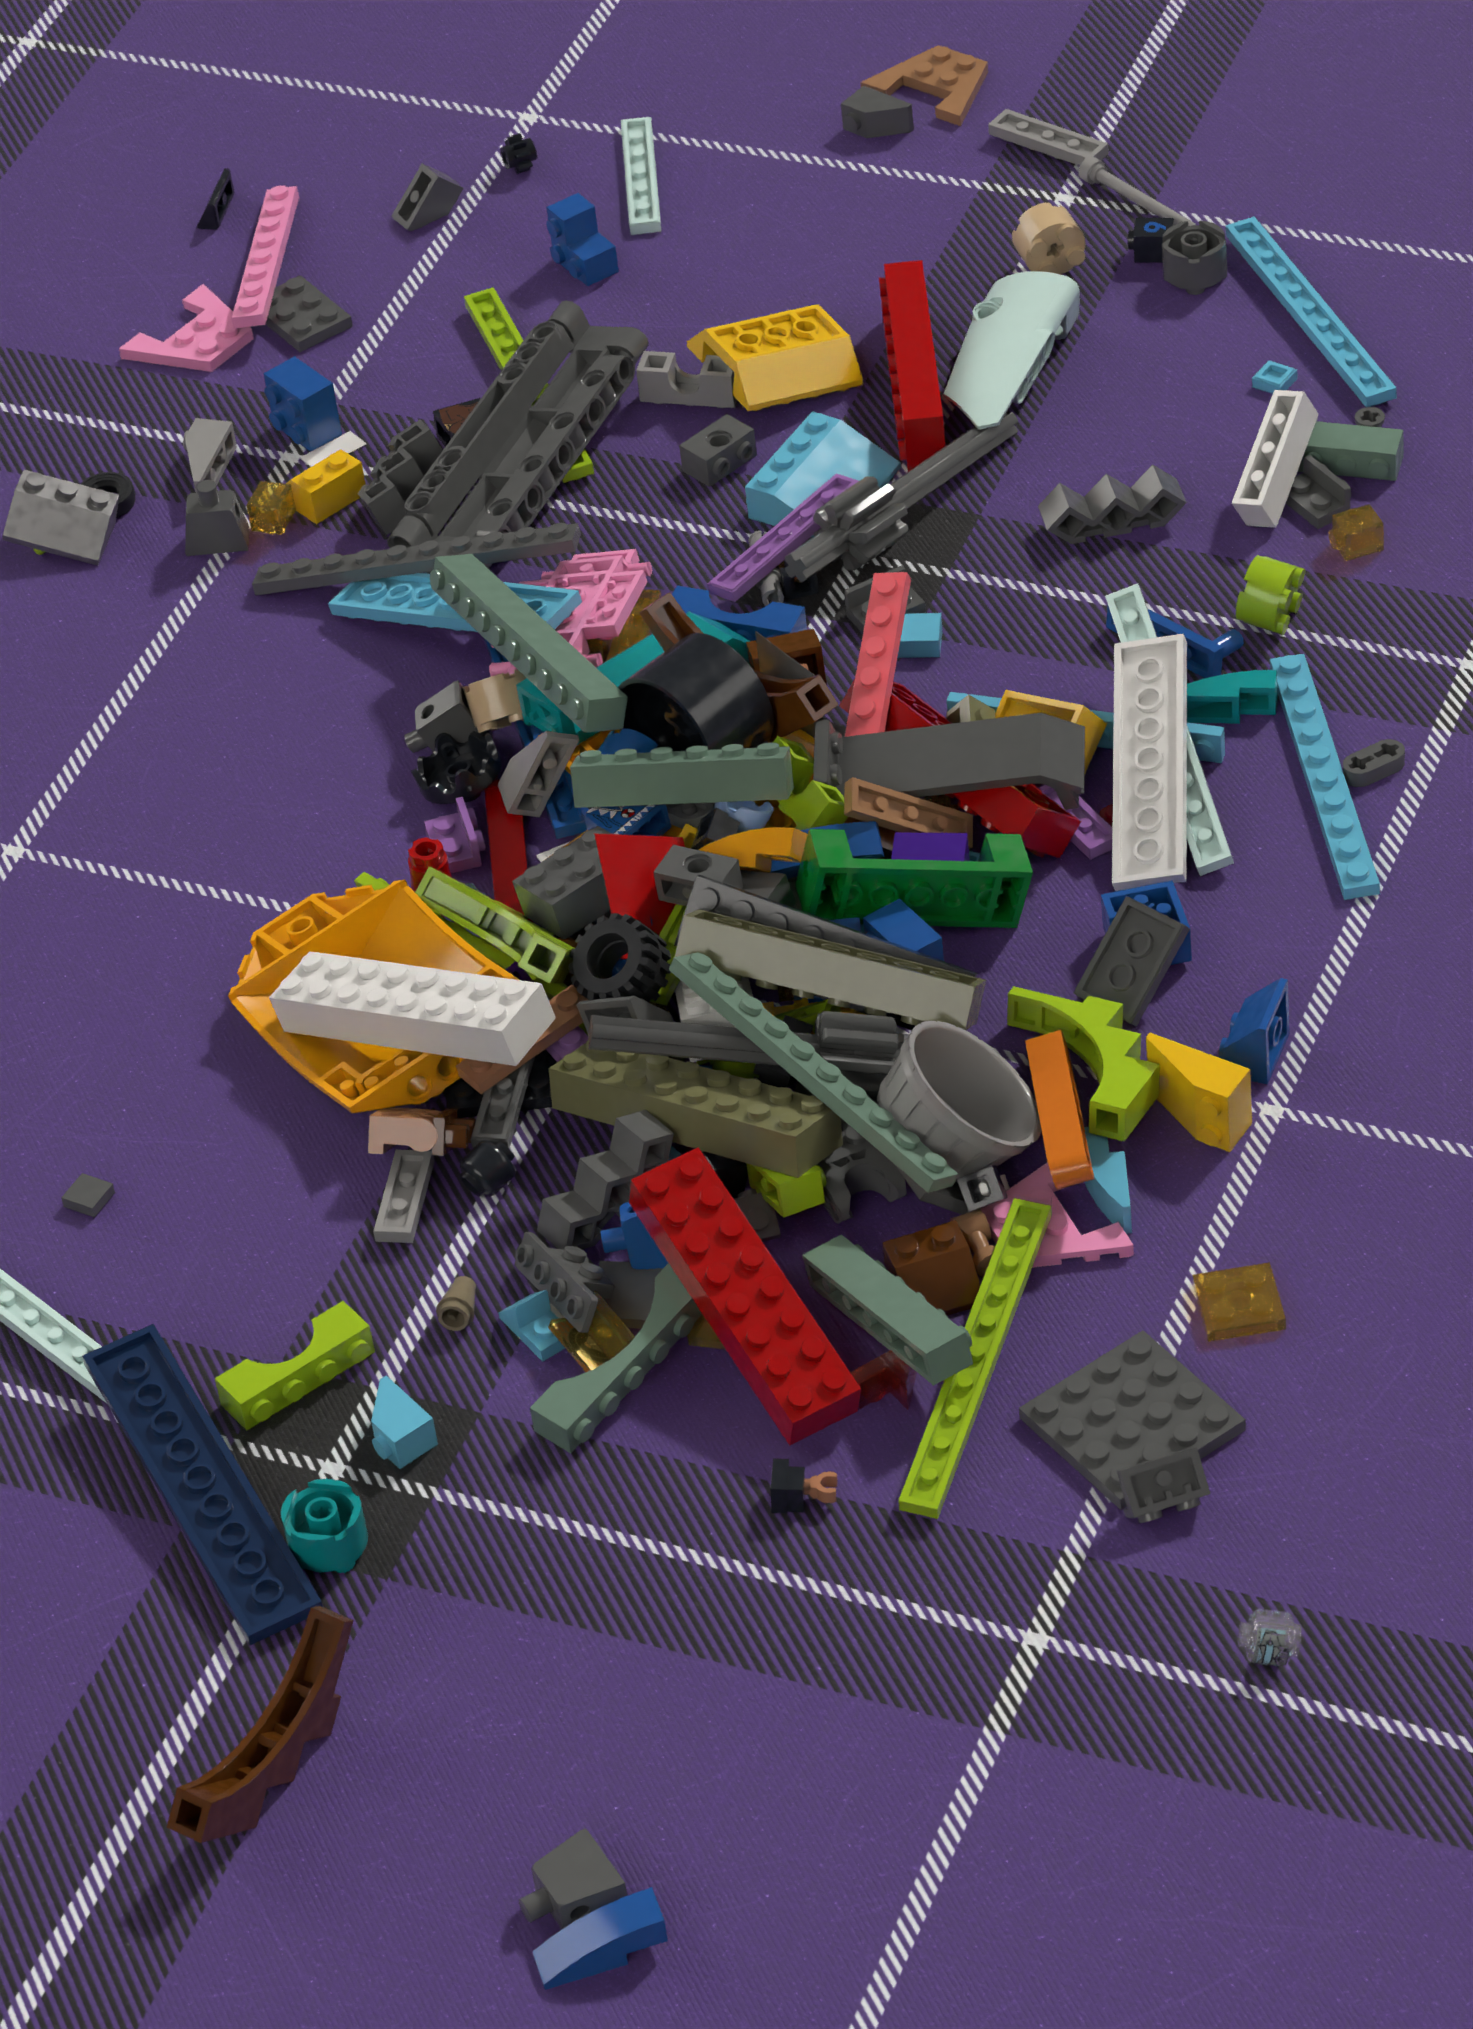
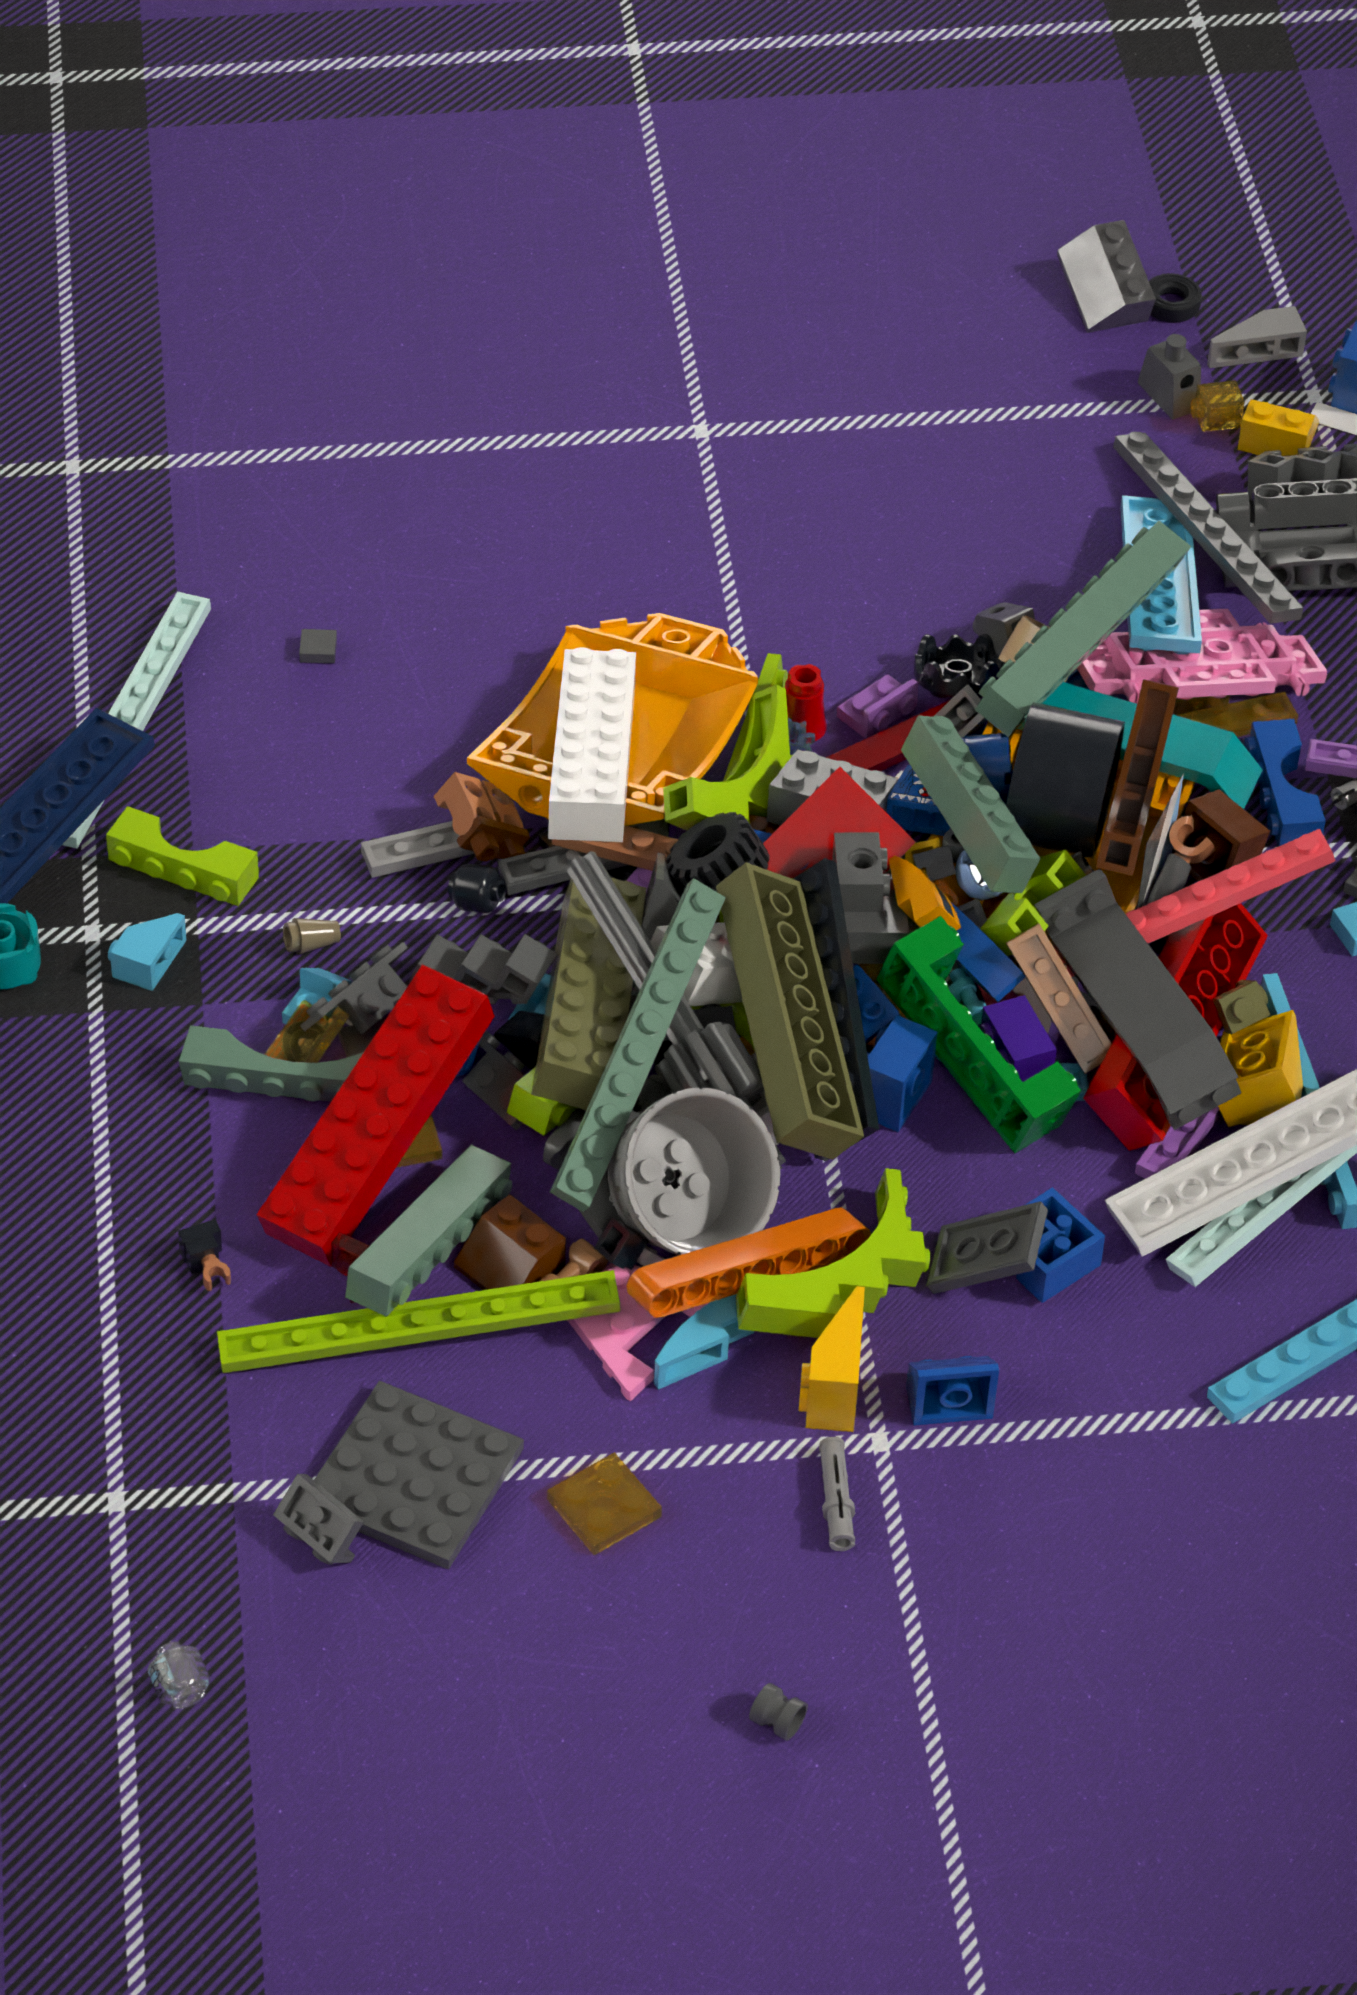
camera: 55 degrees right, 5 degrees up
none -> light grey pin [819,1437,855,1551]

